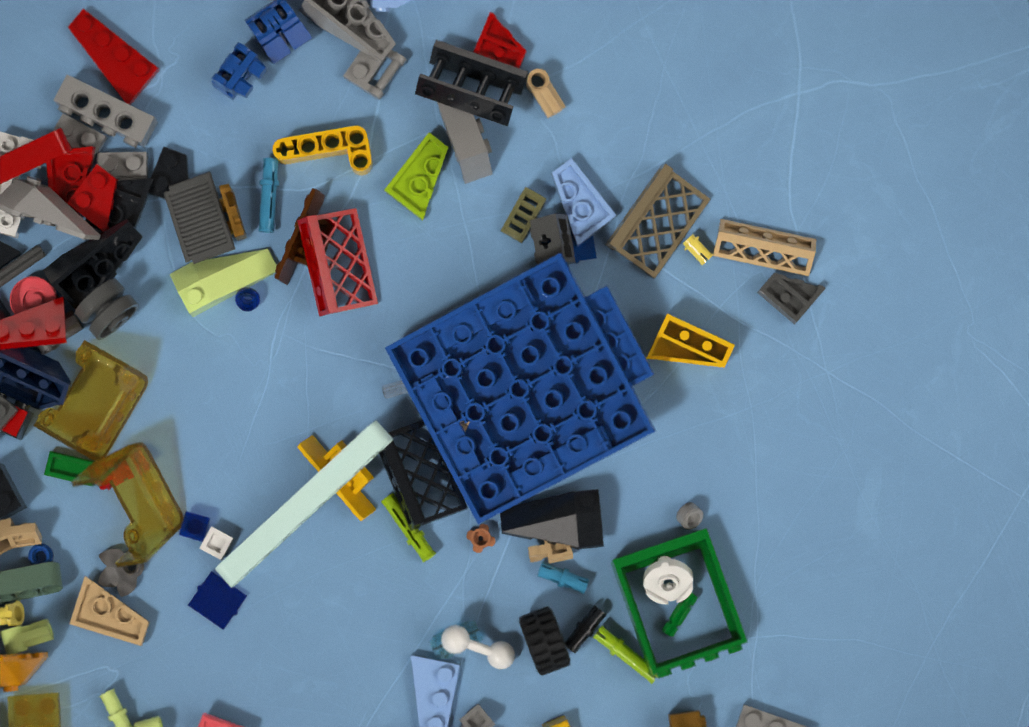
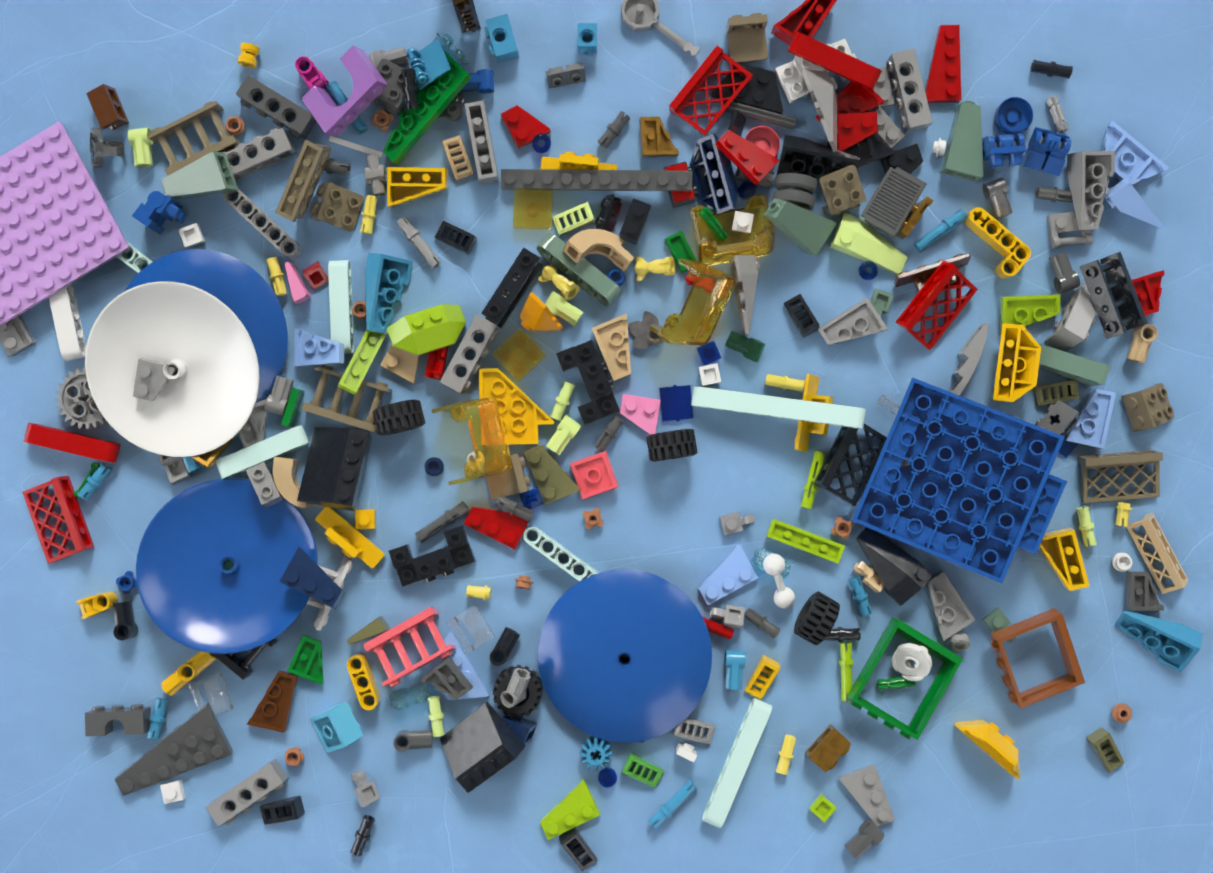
camera: 45 degrees right, 5 degrees up
none -> black bracket [556,340,620,425]
none -> dark grey axle [595,415,624,452]
none -> bright pink wing [620,394,660,435]
none -> light yellow animal [635,256,675,282]
none -> black tyre [646,429,698,462]
none -> green axle [699,207,728,241]
none -> light grey plate [720,512,755,535]
none -> clear green piece [725,331,766,362]
none -> light grey wedge [730,255,760,337]
none -> white plate [731,211,754,234]
none -> clear blue plate [738,181,757,200]
none -> dark grey axle [744,608,780,639]
none -> sand green slope [764,198,837,256]
none -> light yellow axle [765,374,804,392]
none -> lime plate [766,518,845,564]
none -> black slope [784,294,820,338]
none -> light grey wing [818,297,888,346]
none -> dark tan bracket [819,165,867,217]
none -> sand green plate [870,289,894,317]
none -> light grey wing [926,571,975,641]
none -> white plate [932,138,947,157]
none -> sand green slope [940,101,984,182]
none -> light grey slope [949,323,989,396]
none -> yellow wedge [953,720,1021,780]
none -> flat silver piece [982,178,1013,219]
none -> sand green plate [982,608,1016,643]
none -> dark orange window [990,608,1085,708]
none -> yellow wedge [993,324,1041,402]
none -> blue piece [995,97,1033,135]
none -> dark grey axle [1035,186,1073,202]
none -> sand green slope [1038,343,1111,387]
none -> dark grey piece [1049,252,1080,293]
none -> yellowish green pin [1076,506,1097,547]
none -> olive slope [1087,728,1125,773]
none -> white plate [1112,552,1132,572]
none -> nougat plate [1112,703,1132,723]
none -> dark azure wedge [1115,610,1203,672]
none -> dark tan bracket [1121,383,1174,432]

